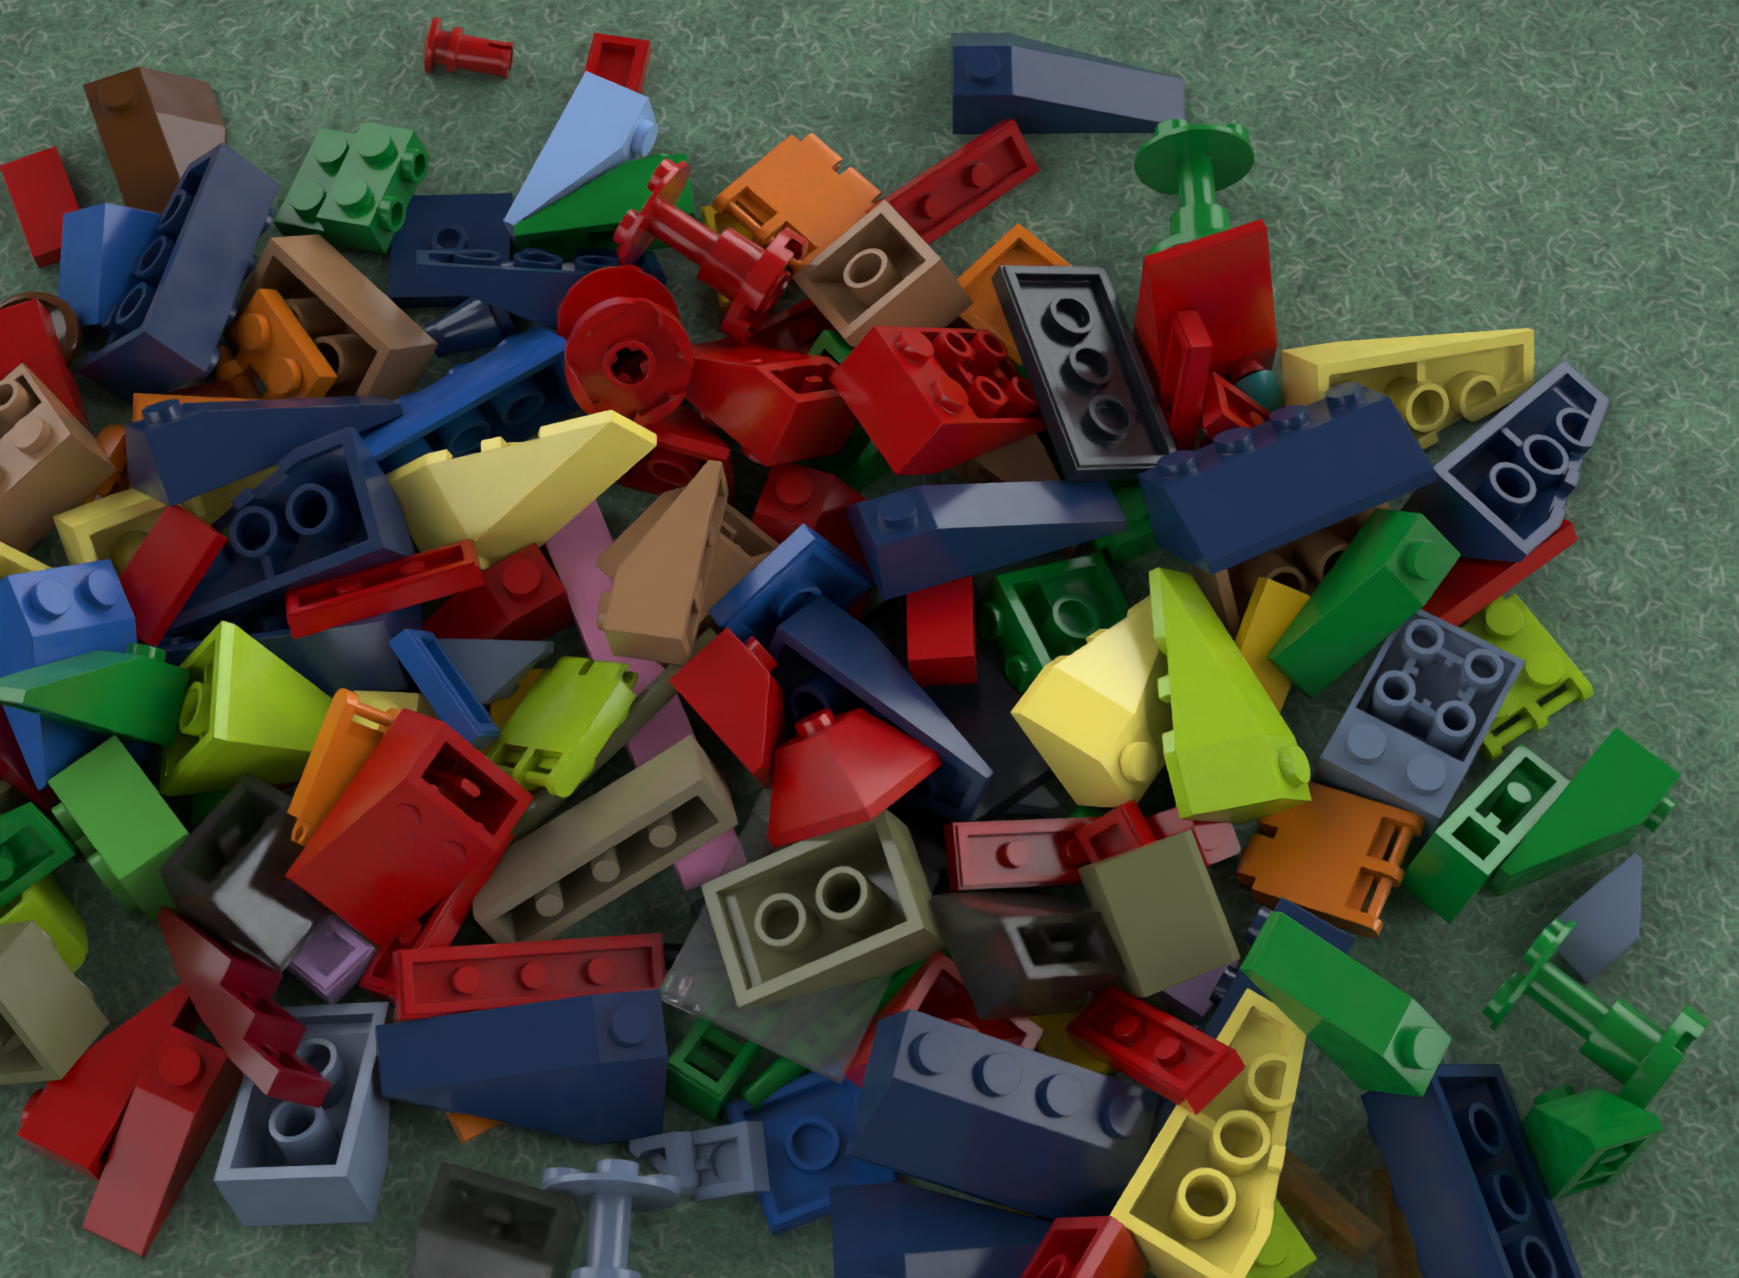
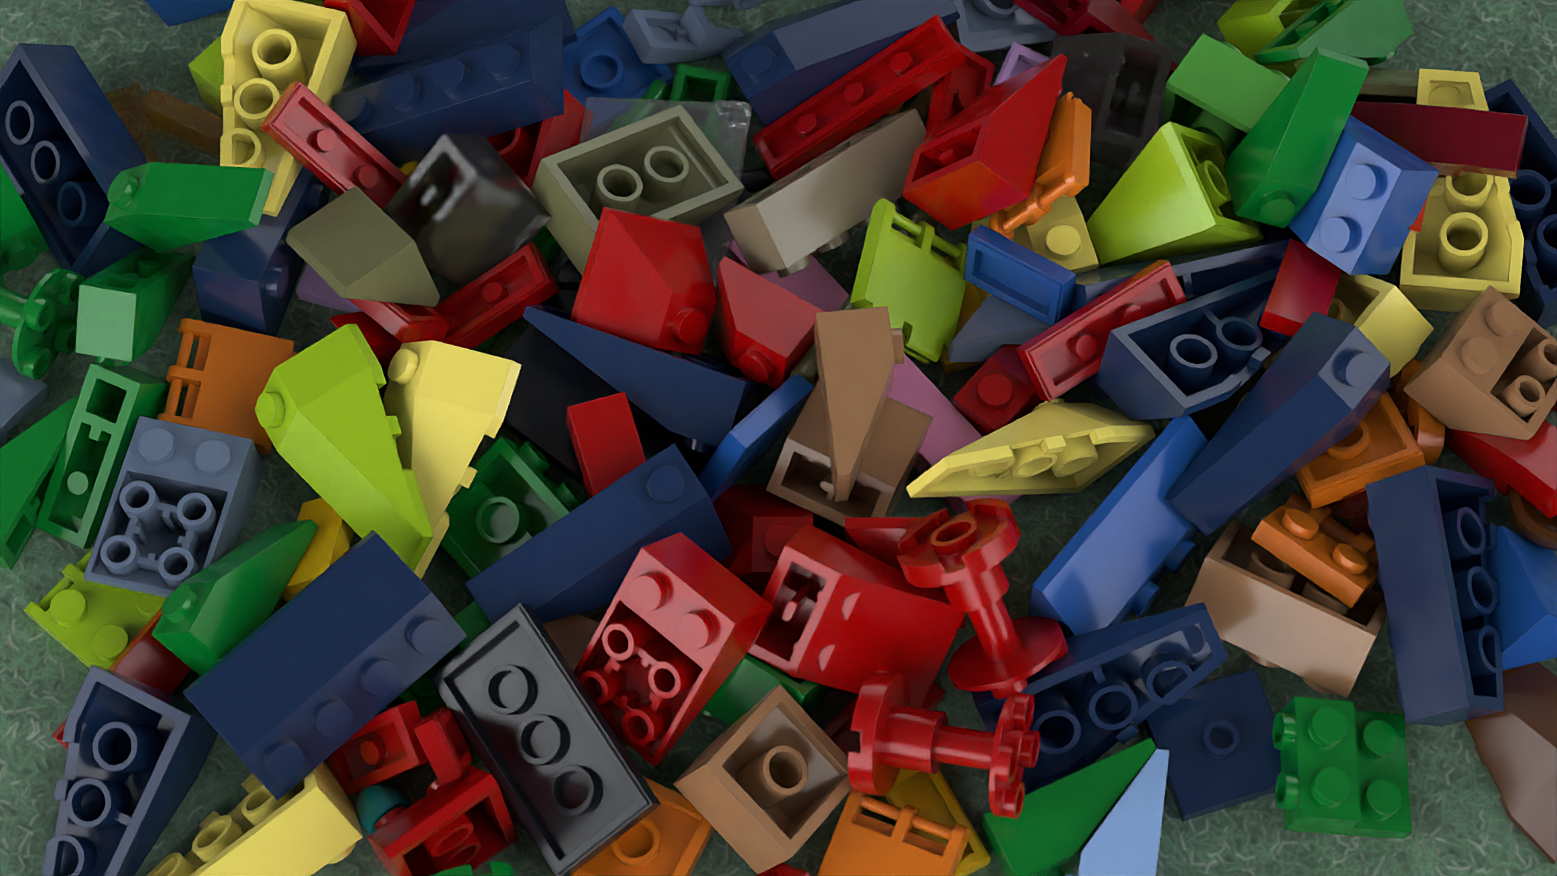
camera: 165 degrees right, 0 degrees up
none -> green slope [75,246,196,366]

